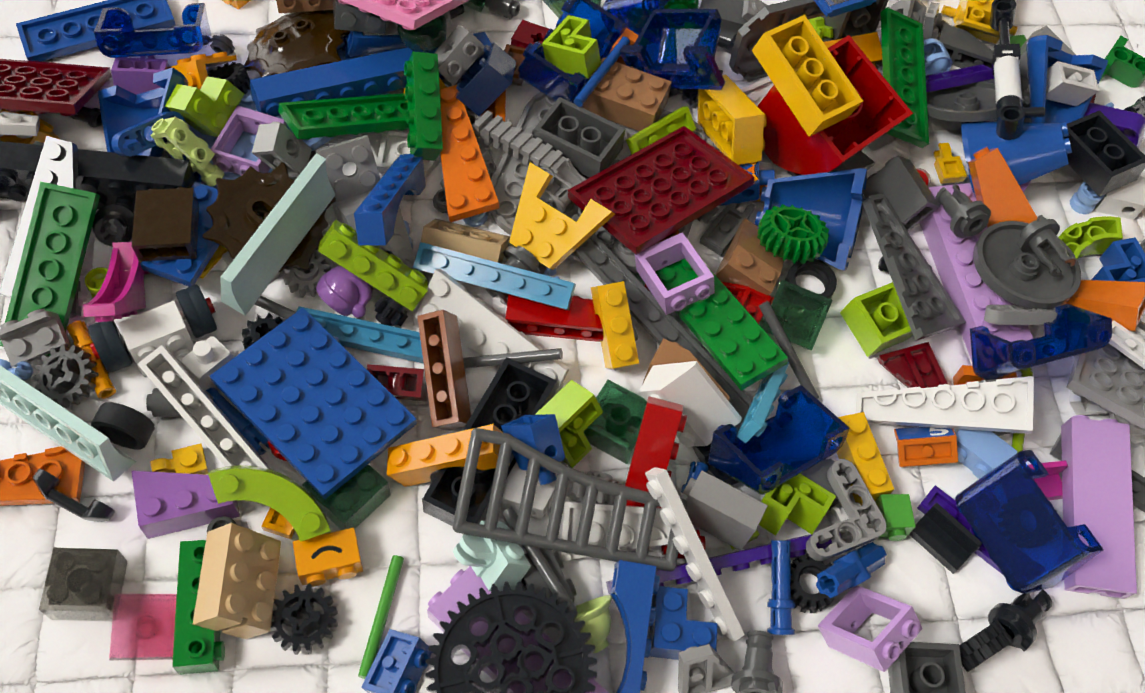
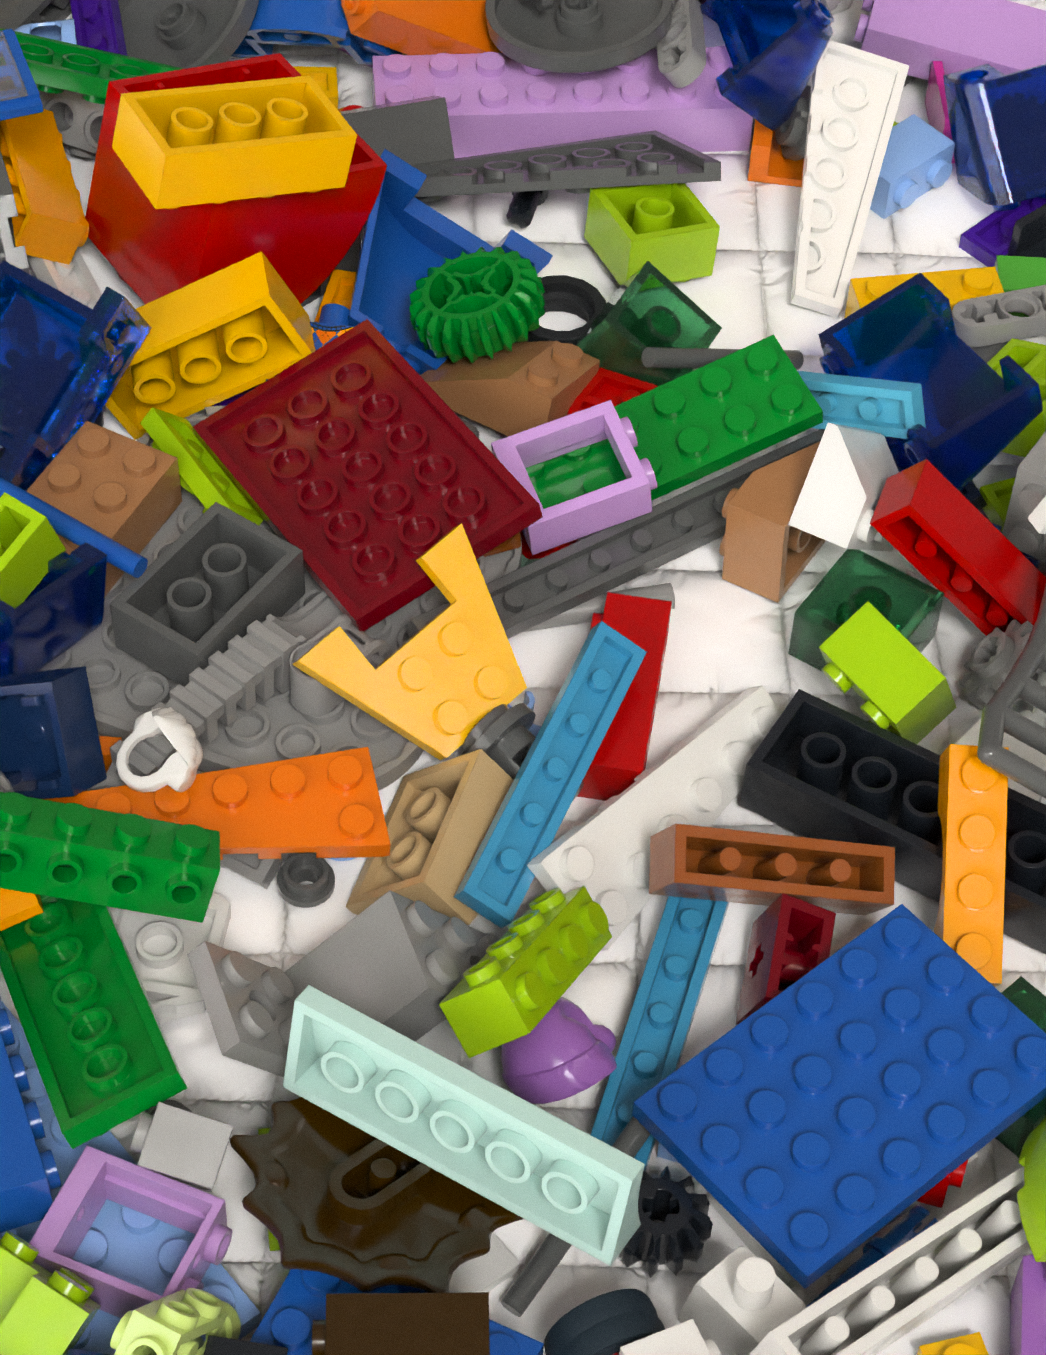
camera: 80 degrees left, 10 degrees down
blue arch [354,154,426,245] -> none
black gear [374,296,409,327] -> none
dark grey bar [463,348,563,369] -> none
blue torso [501,414,565,485] -> none
yellow arch [590,281,639,369] -> none
dark red wing [878,342,948,388] -> none
orange panel [894,427,958,467] -> none
dark grey piece [936,184,991,238] -> none
none -> white piece [116,707,203,793]

